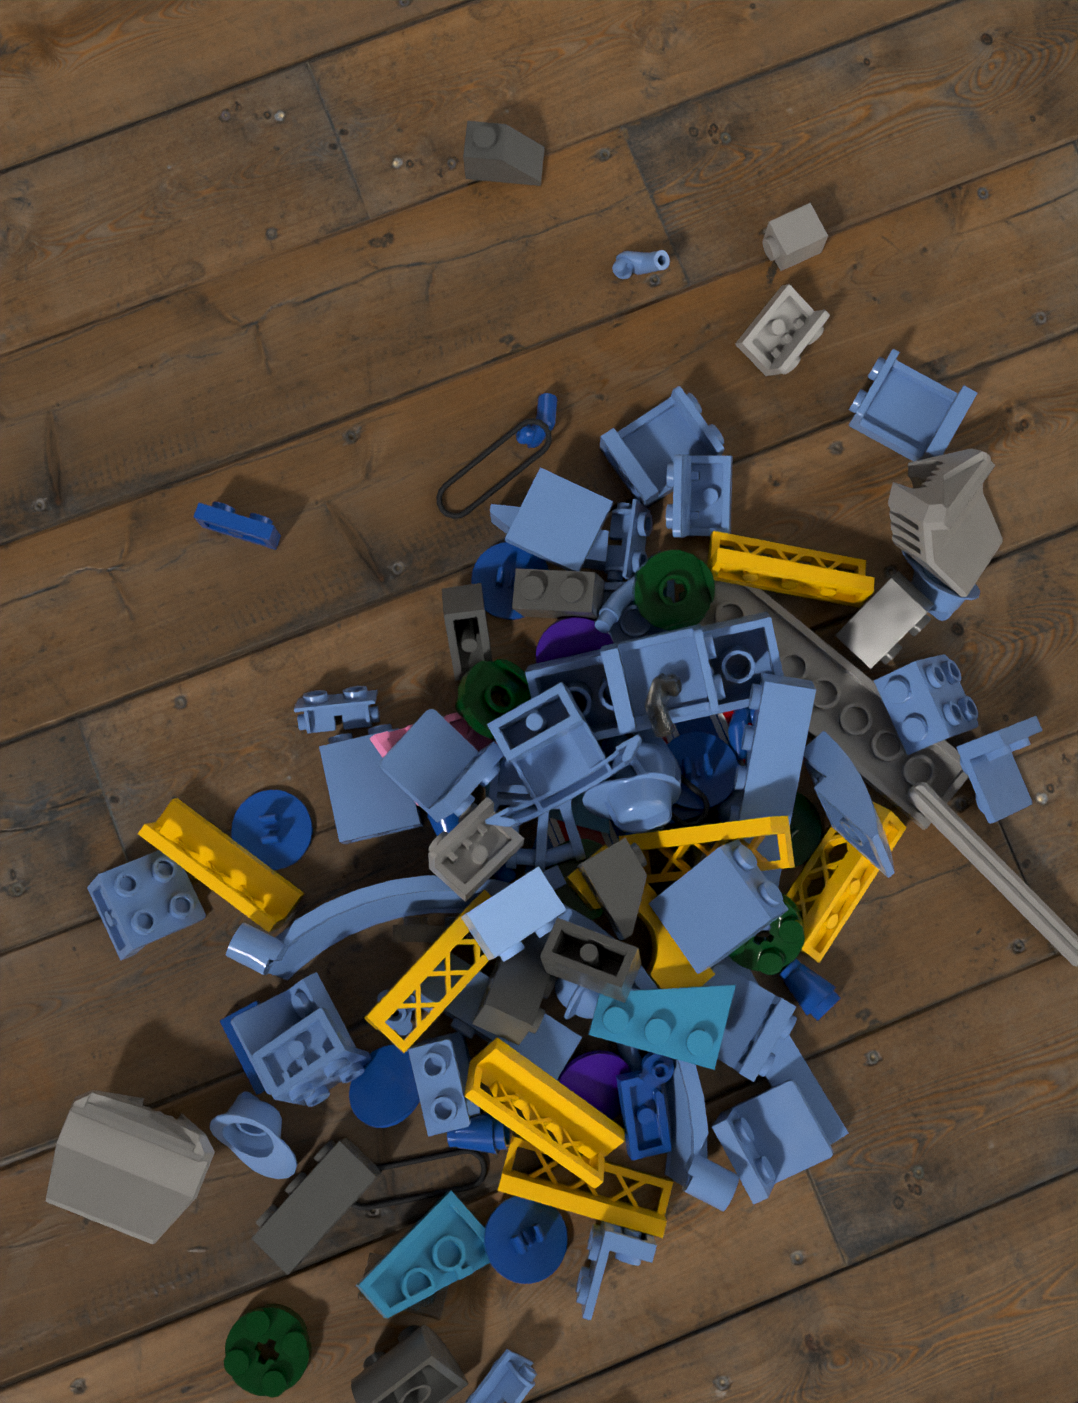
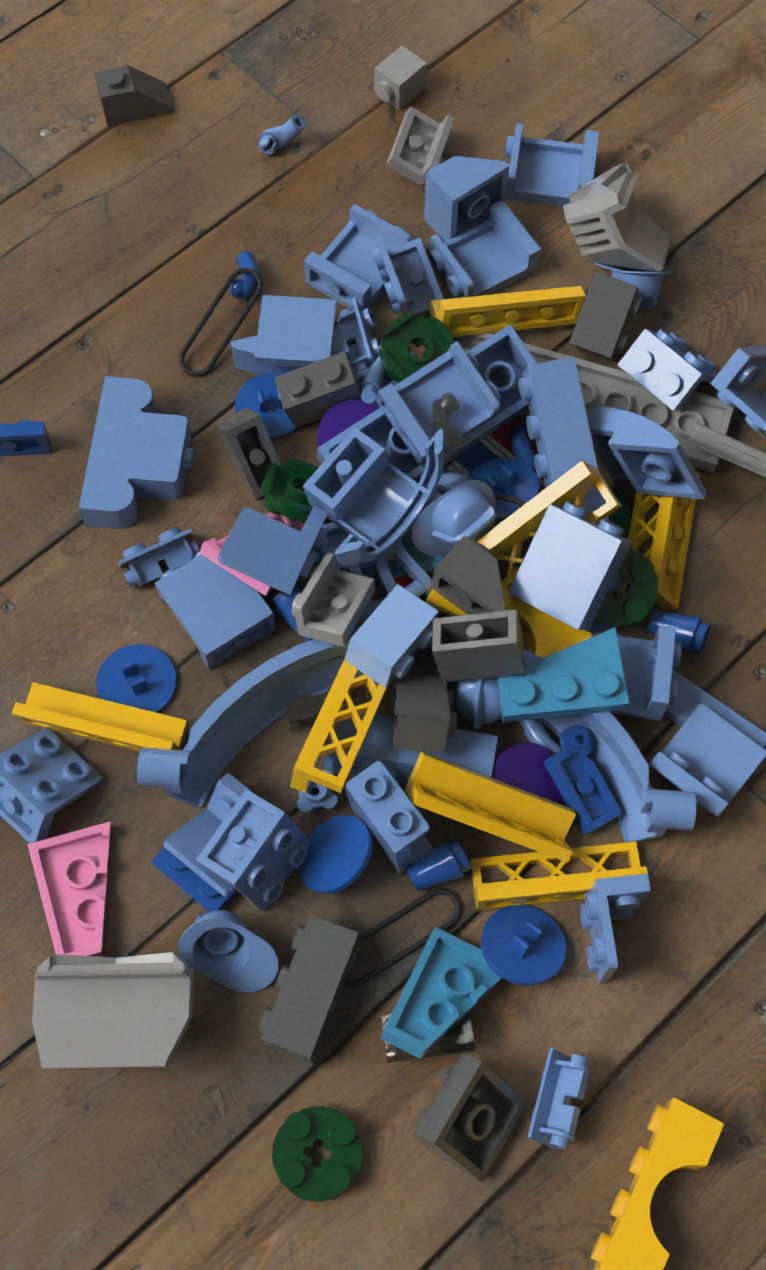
camera: 25 degrees left, 15 degrees down
none -> bright pink wing [27,822,111,957]
none -> medium blue brick [79,376,195,529]
none -> medium blue slope [424,156,509,241]
none -> medium blue panel [427,200,541,298]

